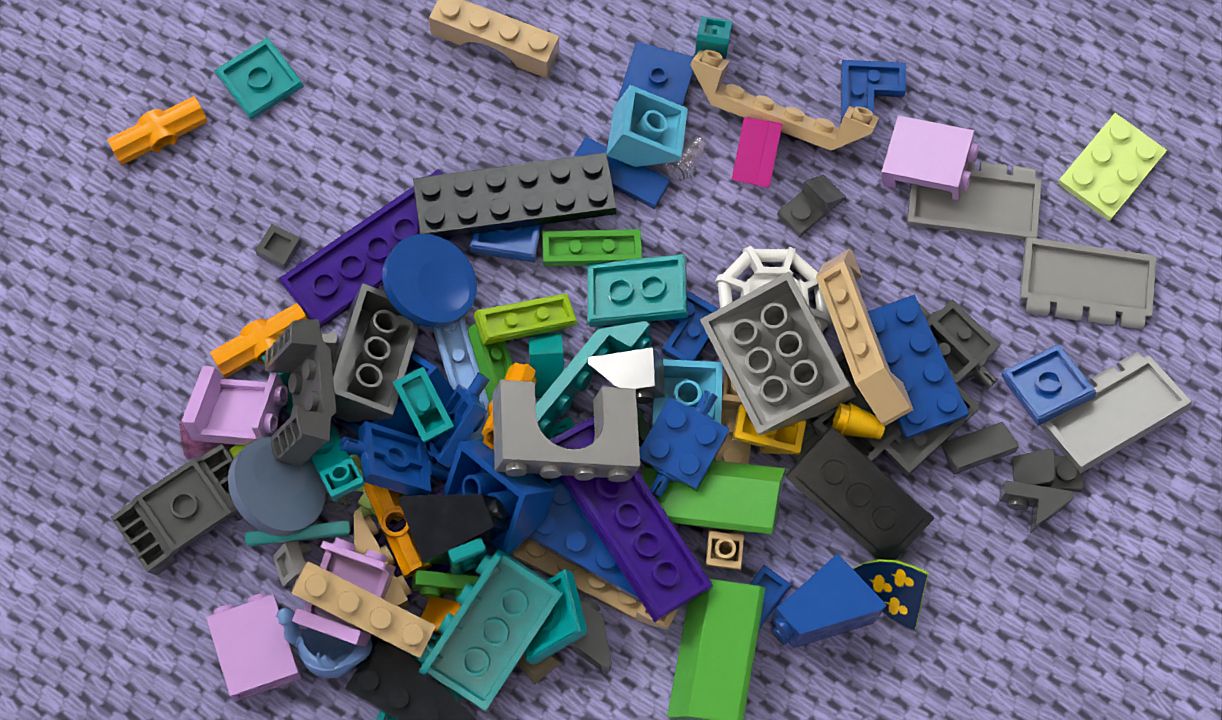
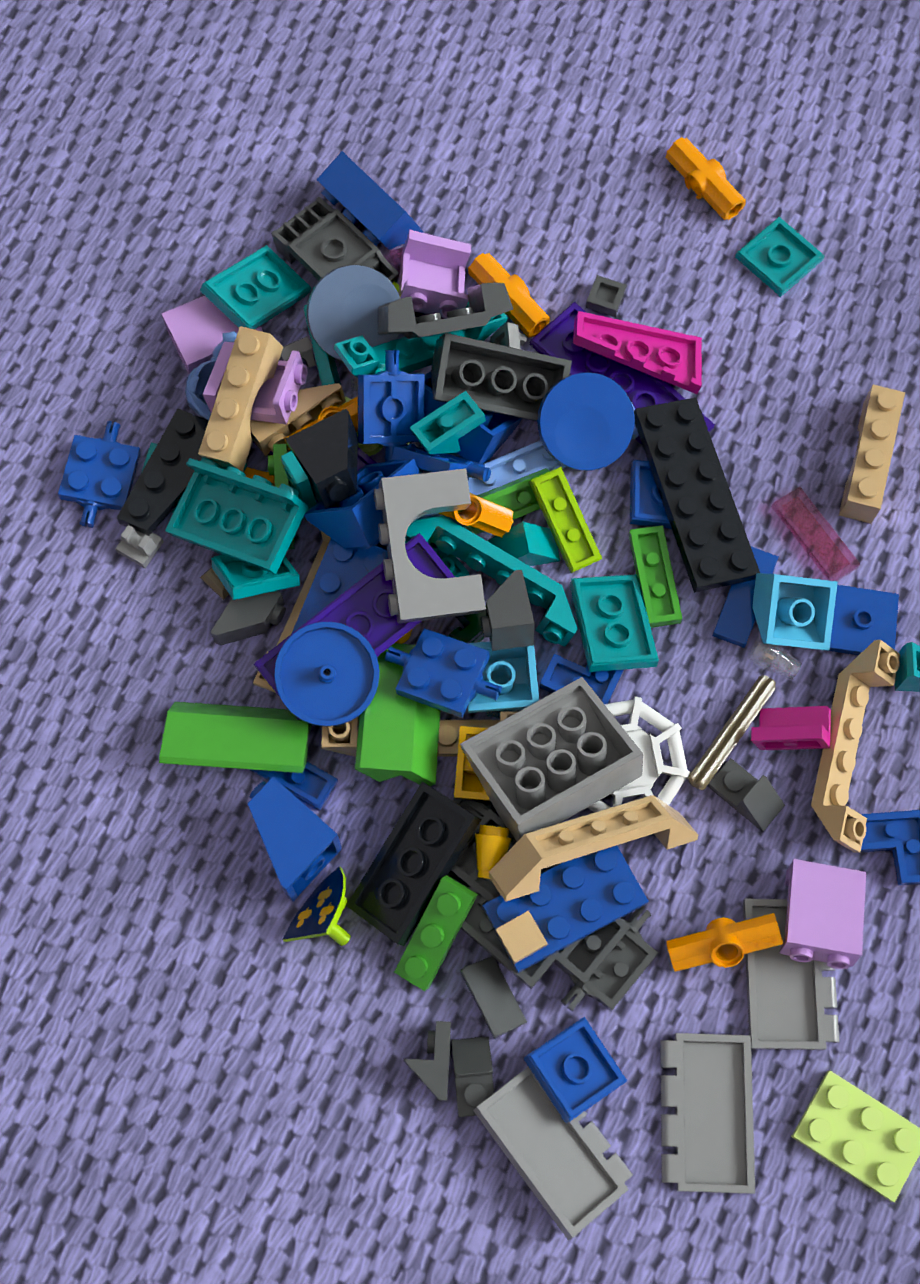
camera: 85 degrees right, 0 degrees up
none -> teal tile [200,245,312,330]
none -> blue piece [275,622,379,727]
none -> blue slope [316,151,423,250]
none -> bright green plate [394,875,478,992]
none -> tan tile [496,911,548,964]
none -> dark pink wing [573,311,702,394]
none -> light orange piece [666,913,783,972]
none -> dark tan axle [688,675,776,790]
none -> clear pink tile [772,487,861,581]

